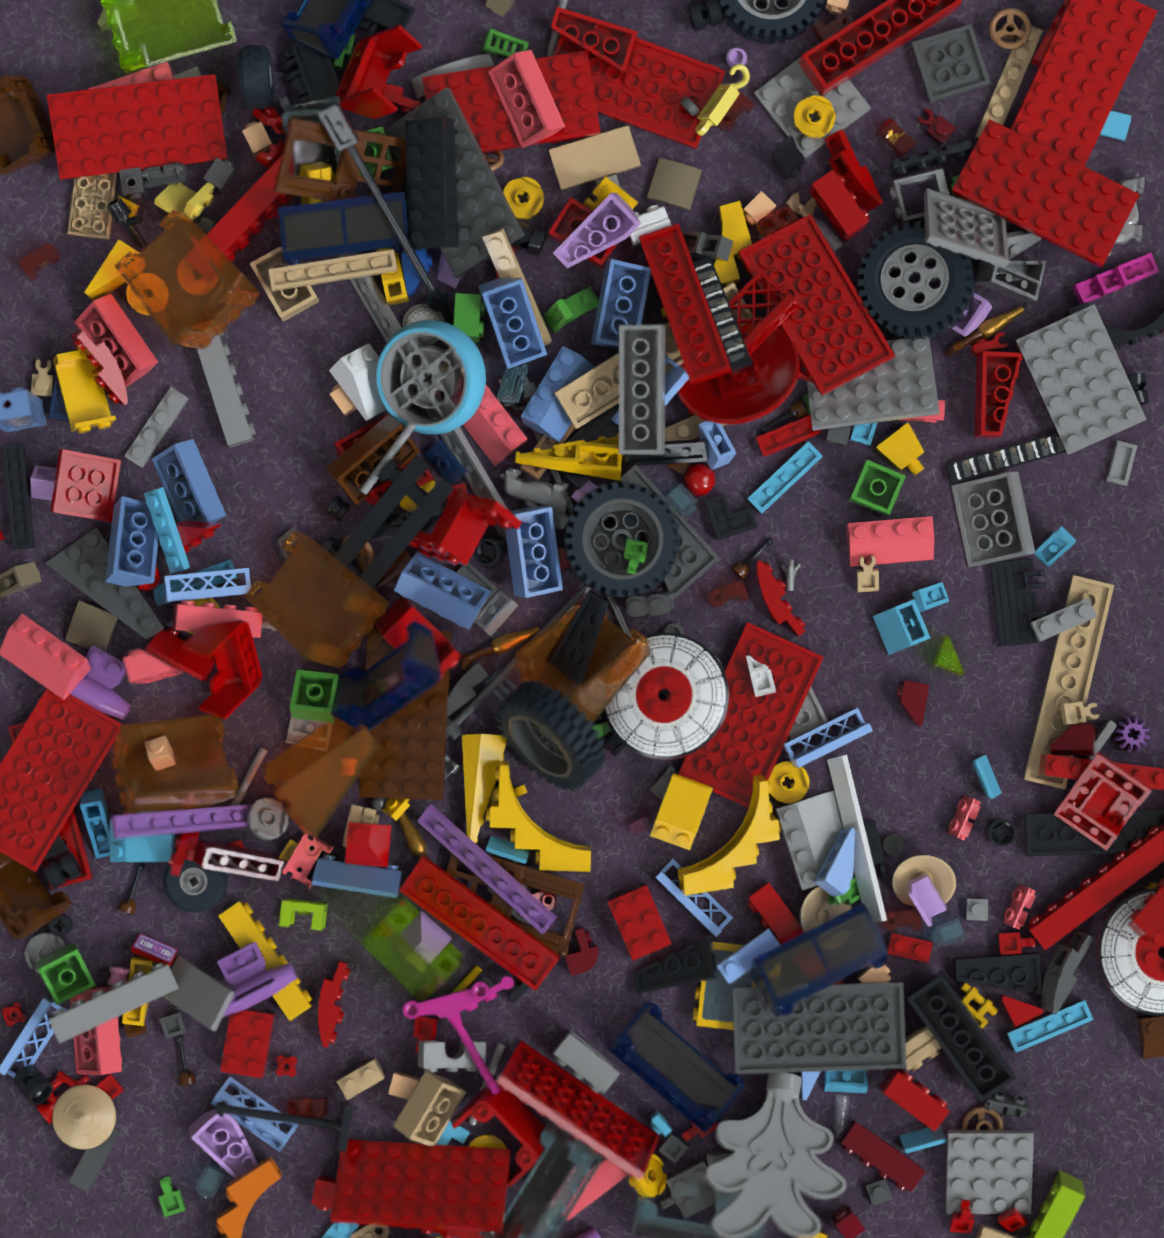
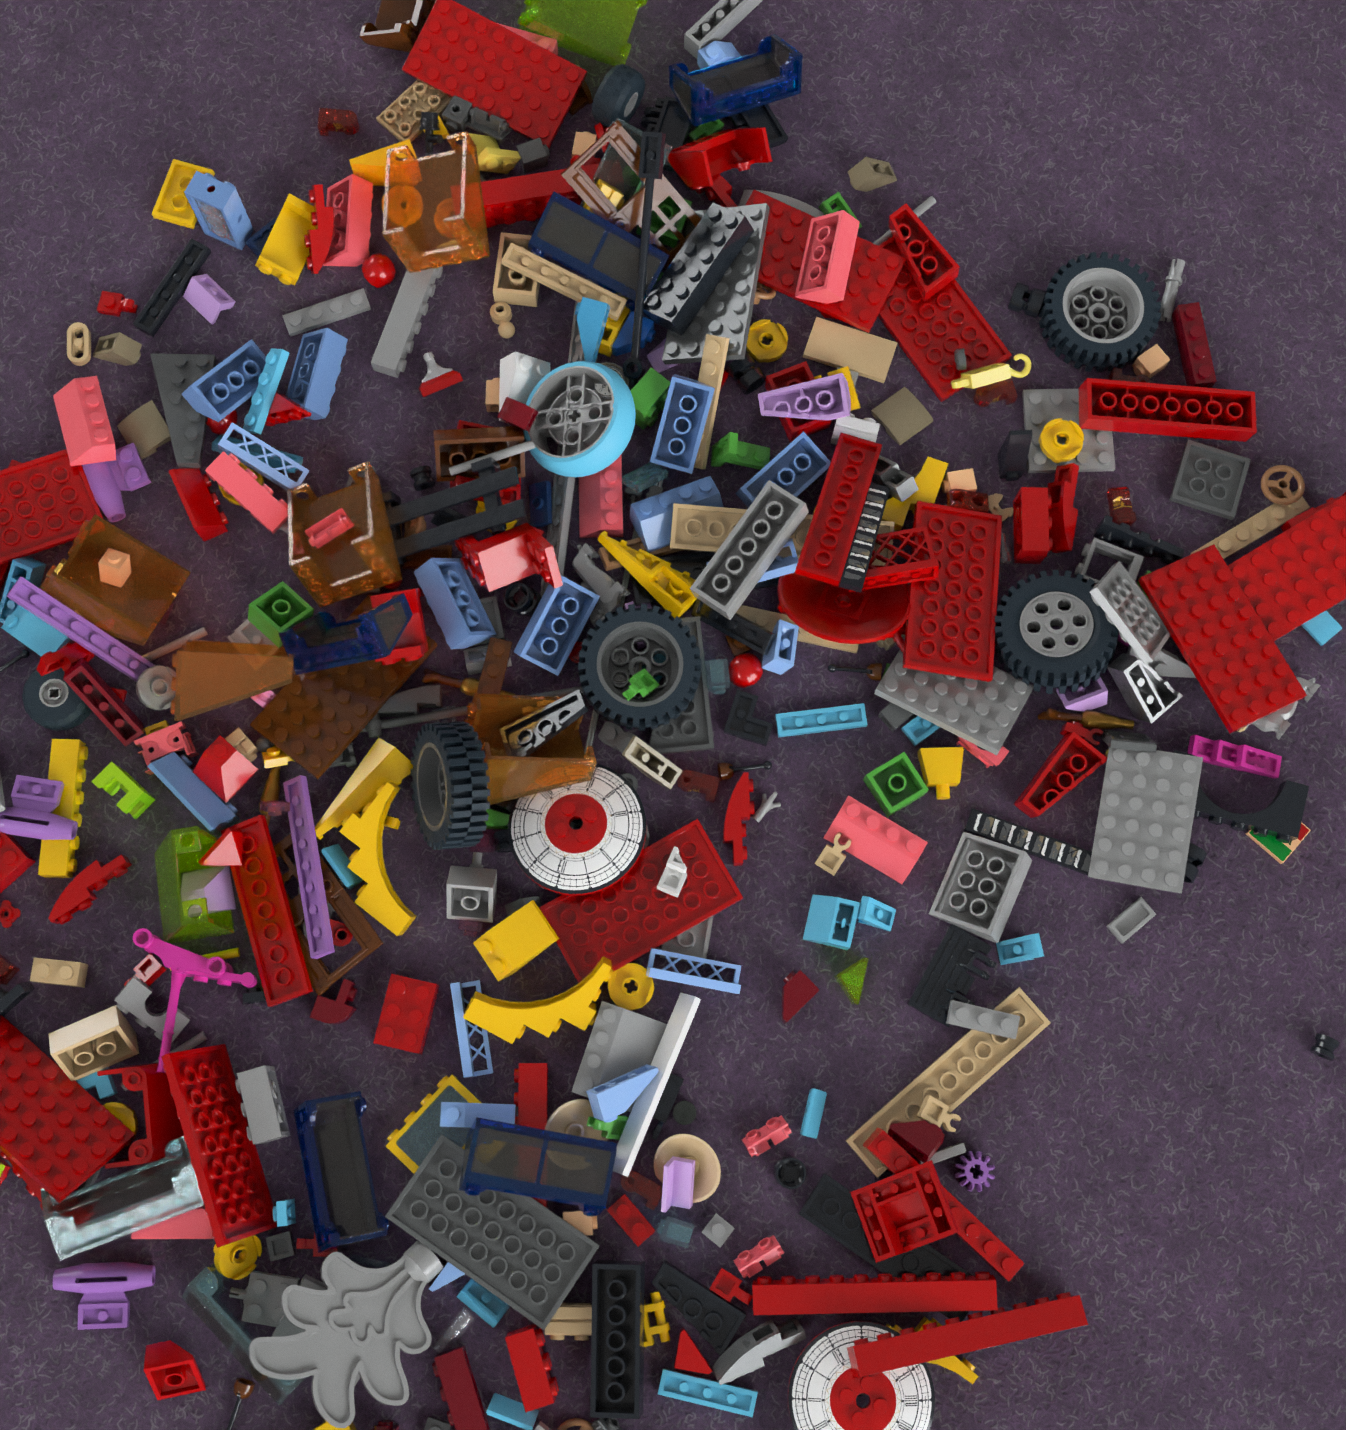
camera: 35 degrees right, 10 degrees down
tan plate [31,360,54,397] -> none
plate [50,449,121,522] -> none
coral slope [123,649,183,684] -> none
red windscreen [181,619,262,720] -> none
light nougat brick [388,1071,419,1099] -> none
black wing [633,936,718,994] -> none
lavender plate [726,48,747,68] -> none
red plate [755,415,822,458] -> none
dark red plate [917,108,956,145] -> none
none -> slope [198,828,243,867]
none -> clear pink plate [260,800,290,816]
none -> coral hinge [305,507,354,549]
none -> red hair [362,253,396,288]
none -> red piece [419,351,463,397]
none -> light grey piece [446,852,497,923]
none -> reddish brown plate [475,637,513,707]
none -> tan plate [490,302,515,339]
none -> dark red brick [497,397,538,432]
none -> dark azure slope [575,297,611,362]
none -> dark tan slope [622,735,683,790]
none -> dark grey tile [1101,730,1157,752]

